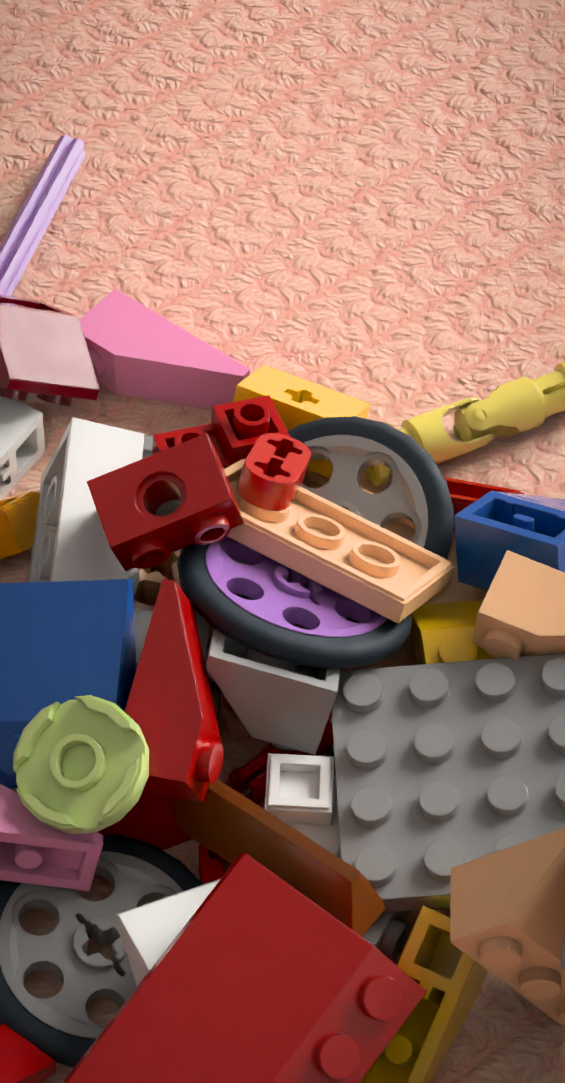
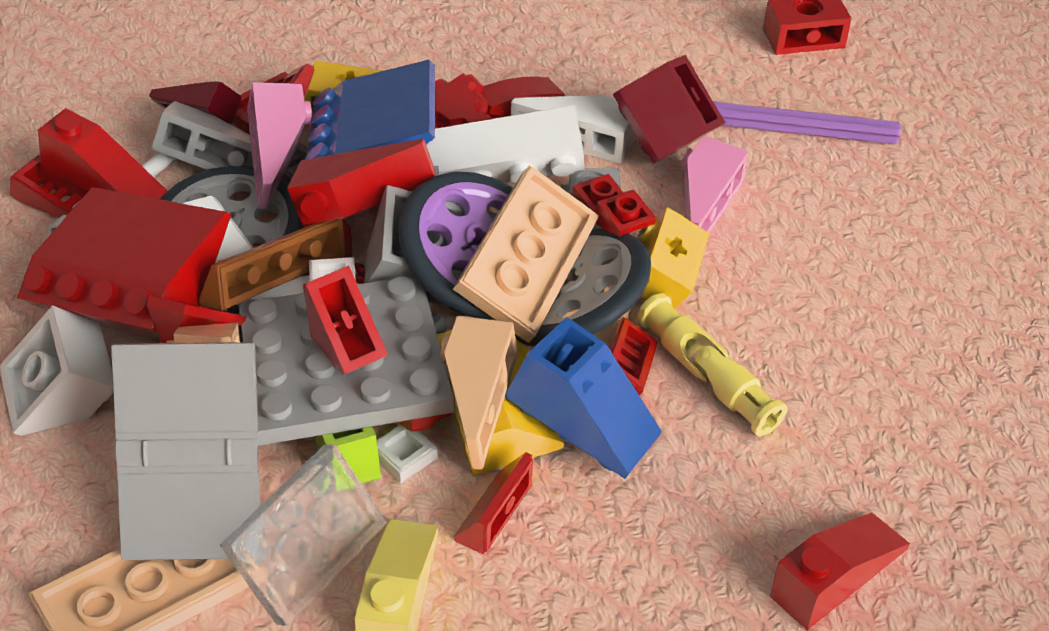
camera: 80 degrees right, 5 degrees down
yellowish green tile [13,695,149,834] -> none
red brick [87,433,245,571] -> none
red beam [236,433,311,511] -> none
none -> red slope [147,296,246,343]
none -> red slope [303,266,388,375]

